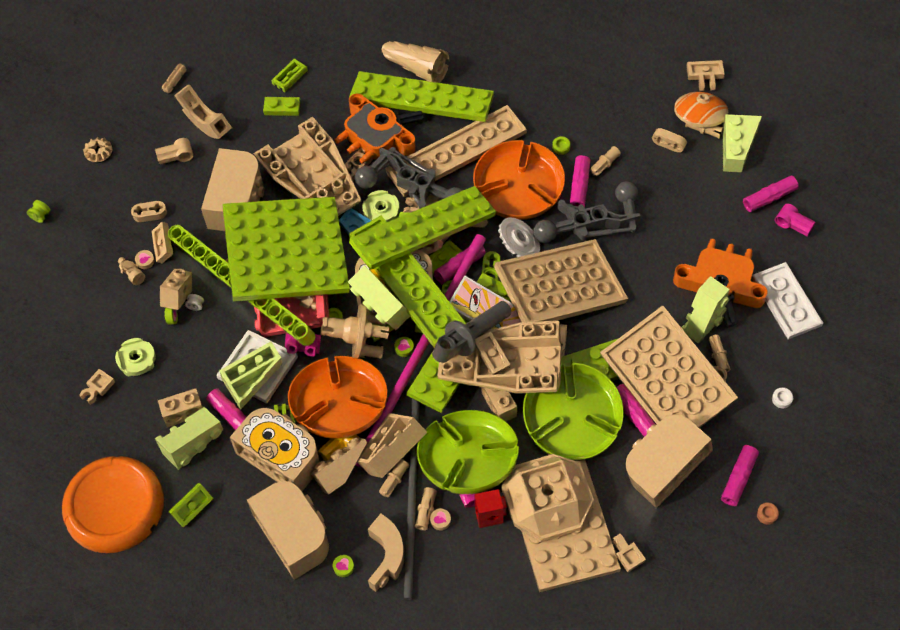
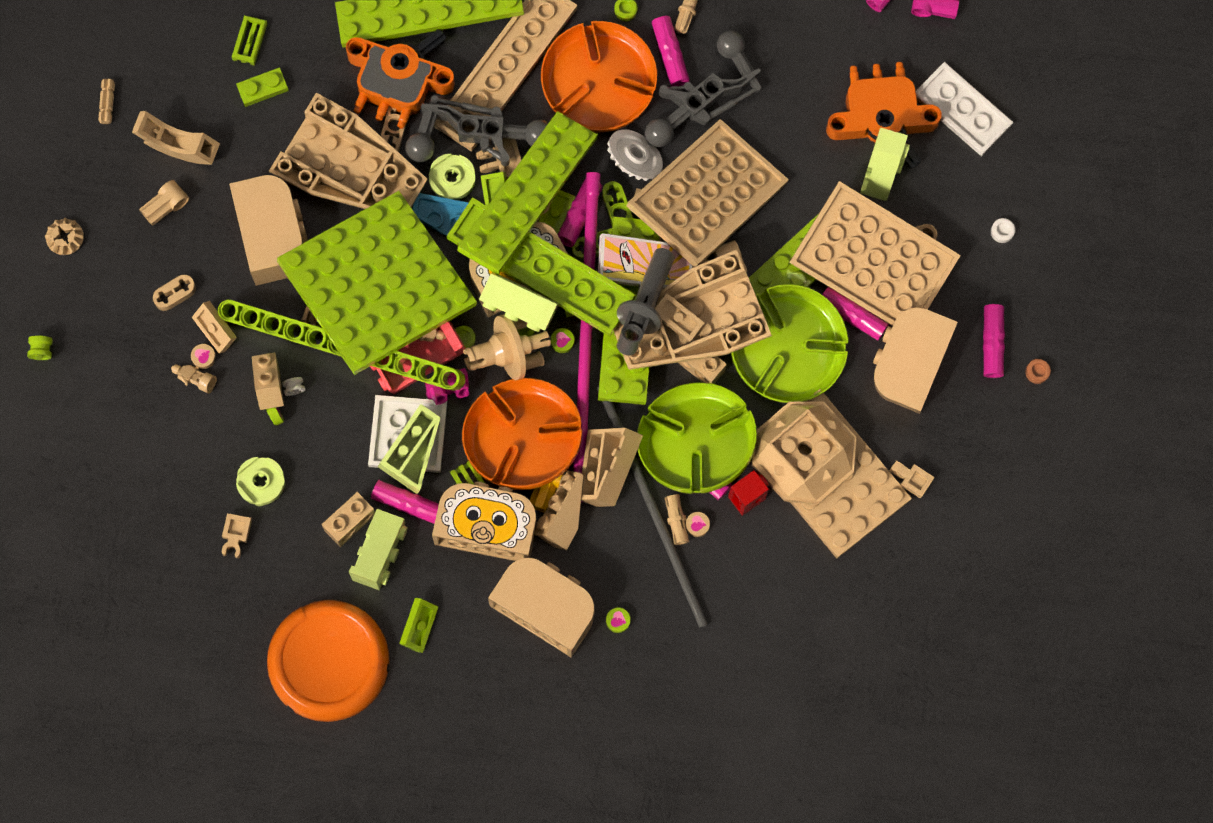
camera: 30 degrees left, 15 degrees up
tan arch [368,513,404,592] -> none
tan axle [379,459,409,497] -> none
tan axle [709,335,731,372] -> none

